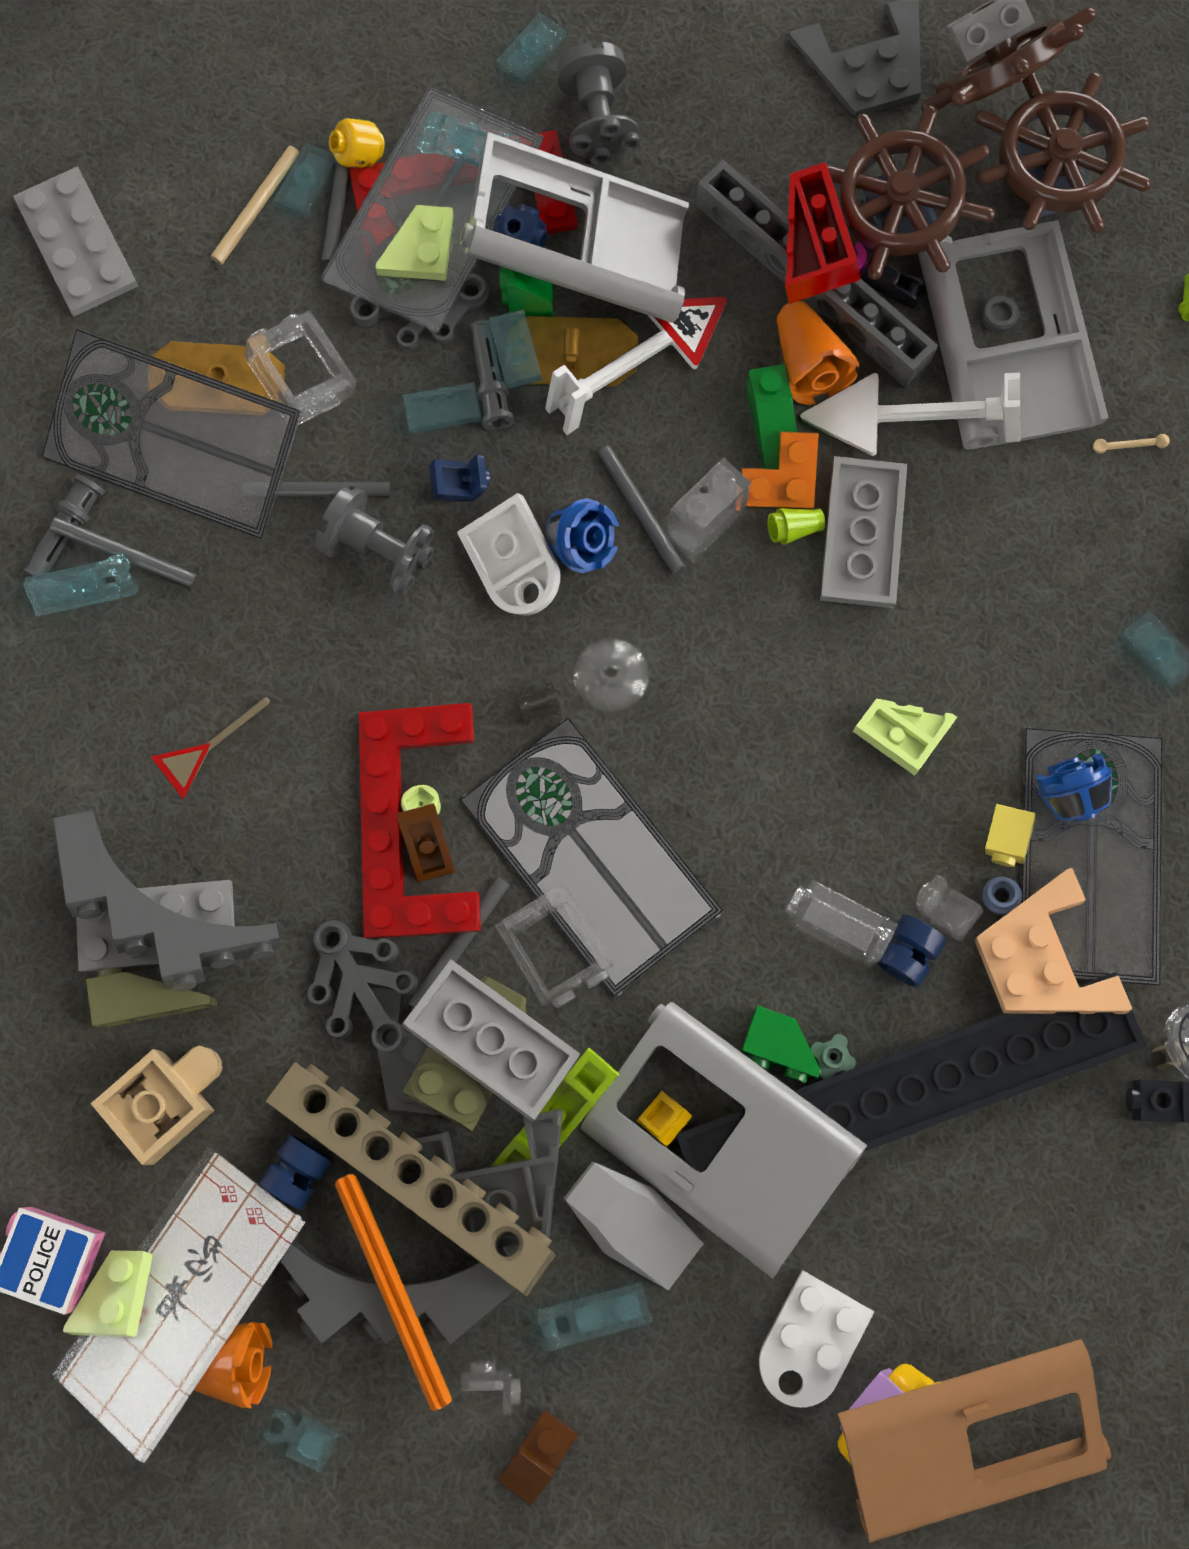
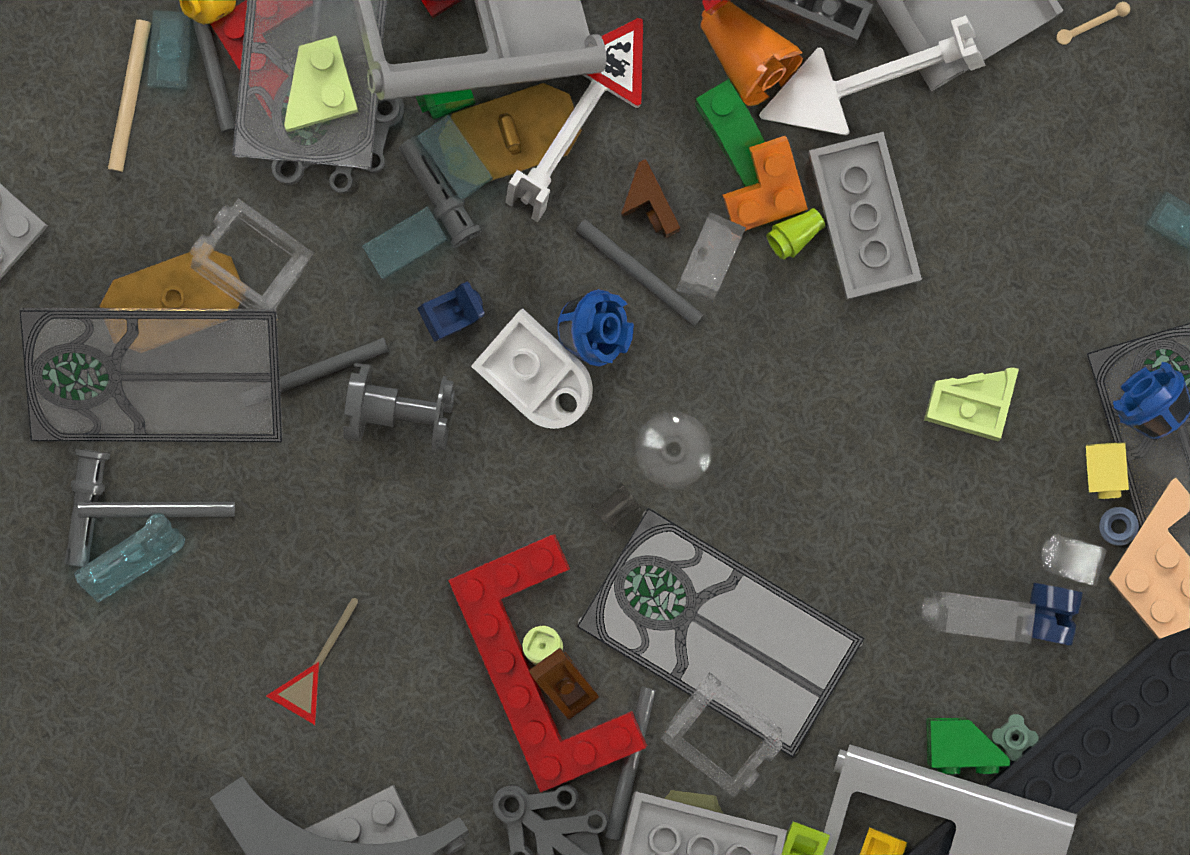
camera: 15 degrees left, 10 degrees up
dark blue brick [493,203,548,248] -> none
none -> reddish brown slope [621,159,680,238]

